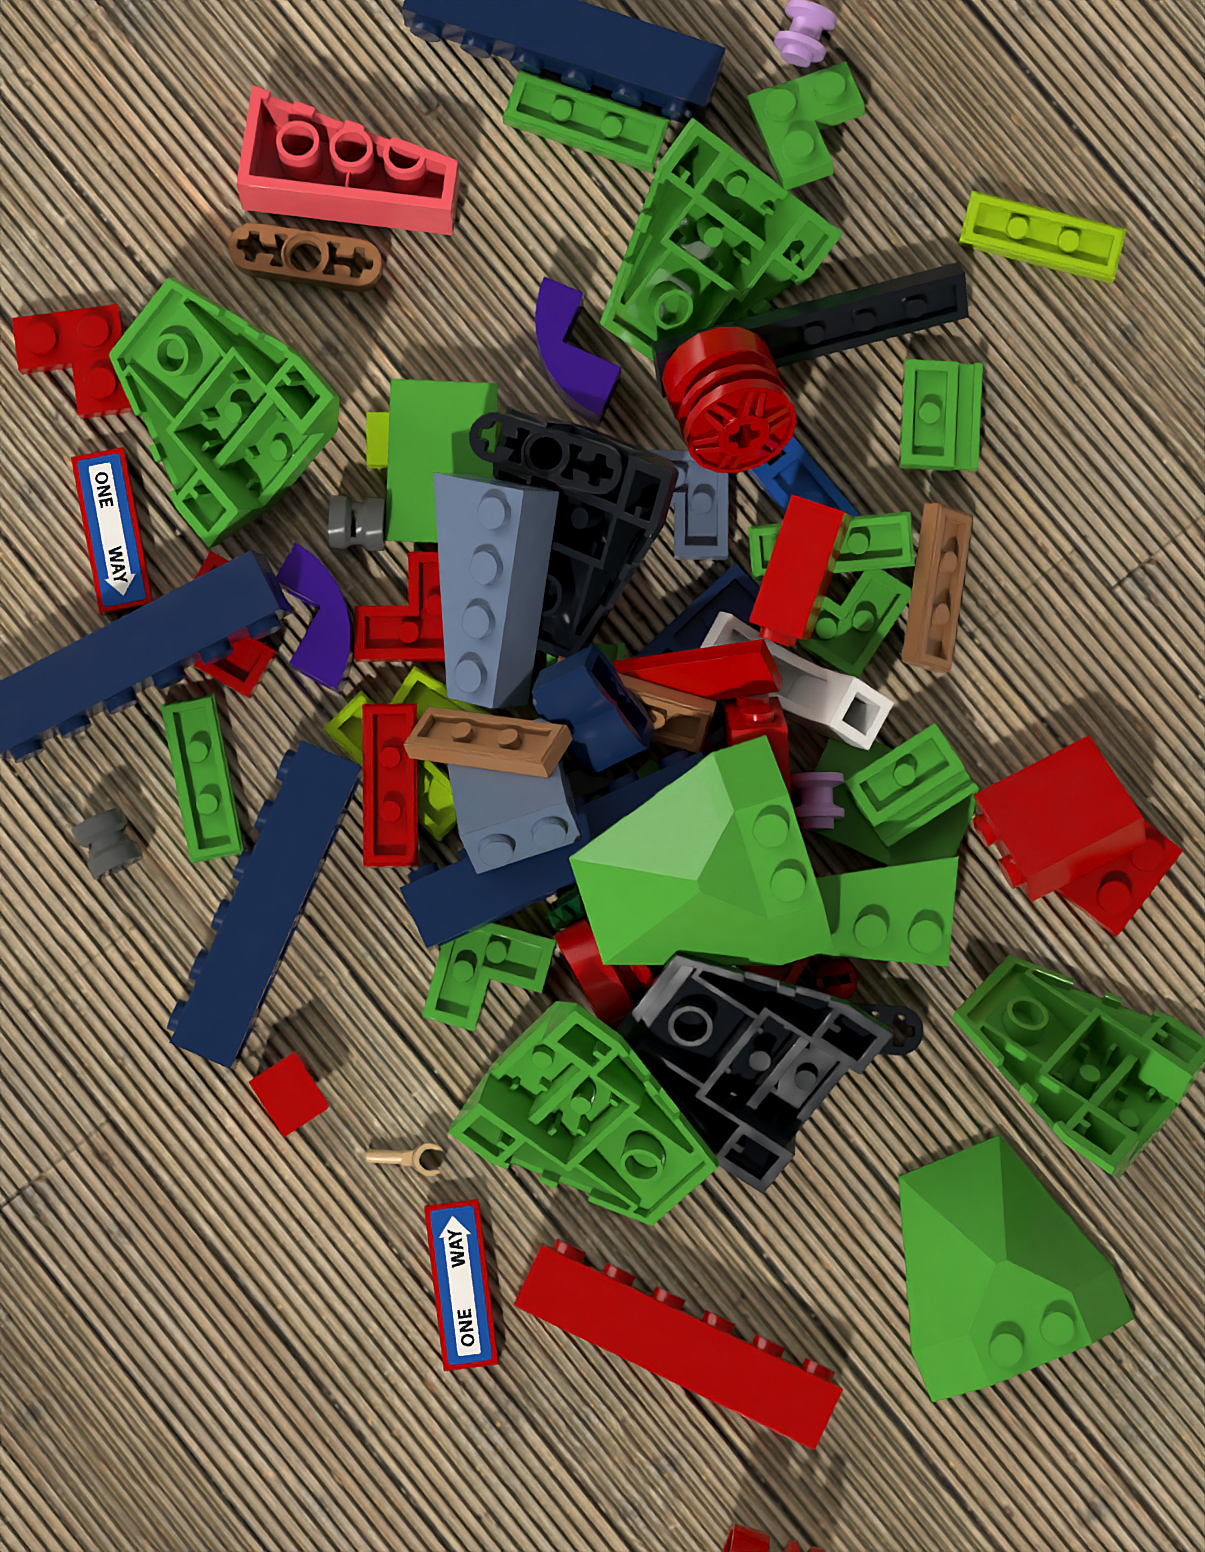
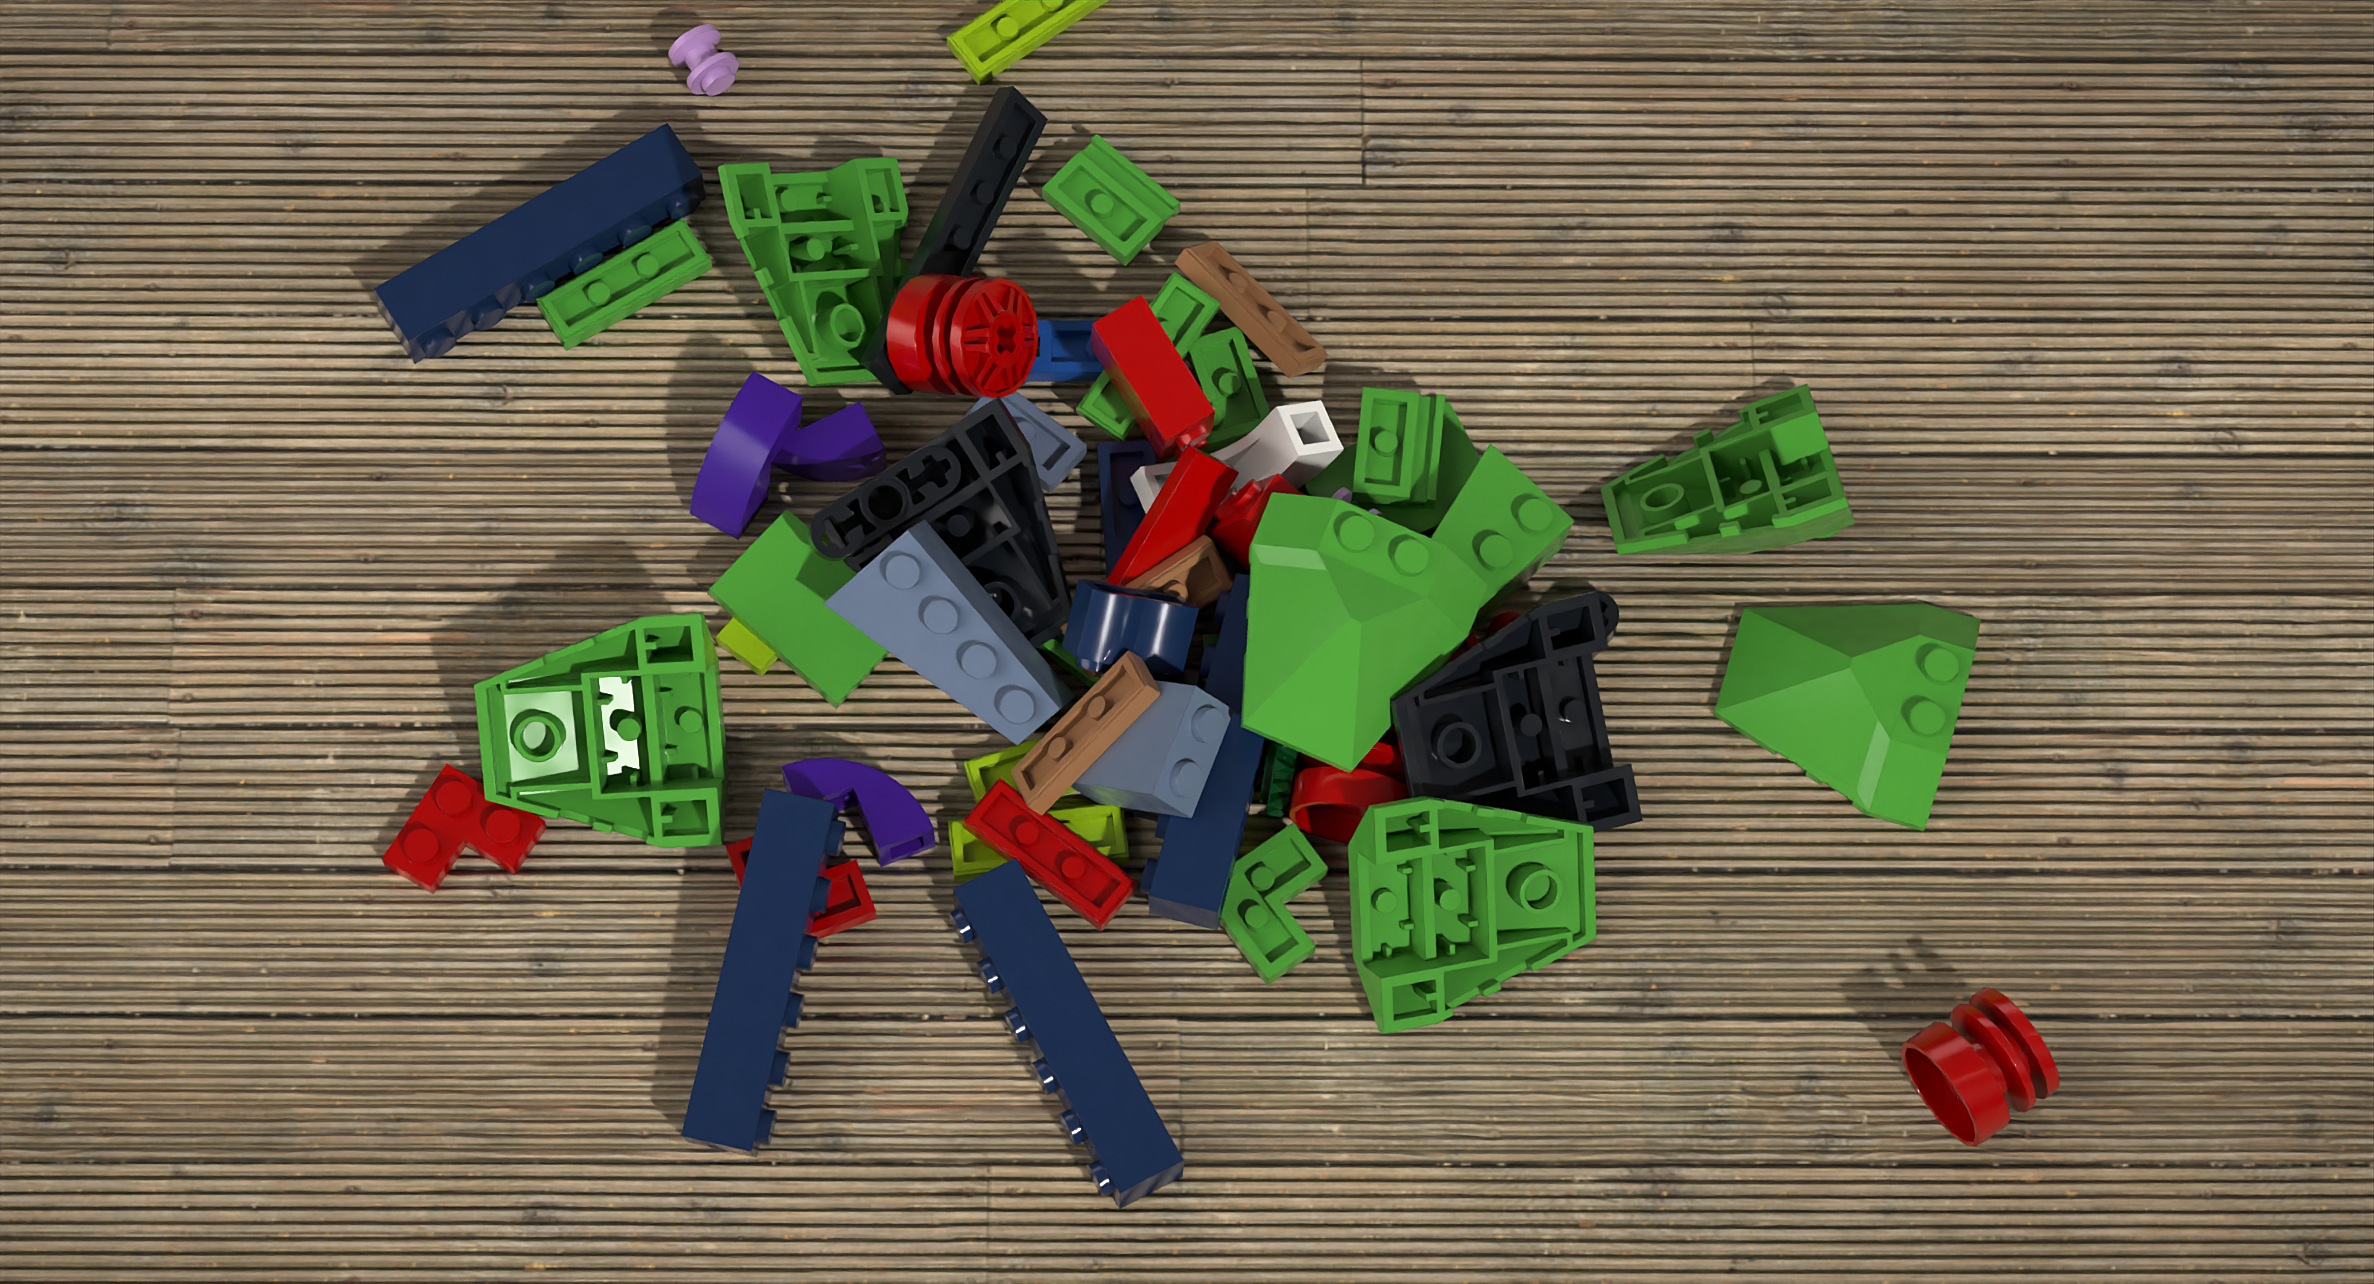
camera: 50 degrees left, 15 degrees down
tile [71,447,154,616] -> none
dark grey wheel [71,807,144,880] -> none
bright green tile [160,694,245,864] -> none
medium nougat beam [228,223,383,293] -> none
coral wedge [236,85,460,235] -> none
red panel [249,1052,329,1137] -> none
dark grey wheel [328,495,386,551] -> none
red plate [354,552,445,662] -> none
tan hand [366,1143,443,1176] -> none
tile [424,1199,499,1371] -> none
red brick [513,1238,843,1450] -> none
bright green plate [746,61,865,190] -> none
red brick [972,735,1146,902] -> none
red plate [1055,820,1183,937] -> none
none -> dark purple brick [689,371,803,540]

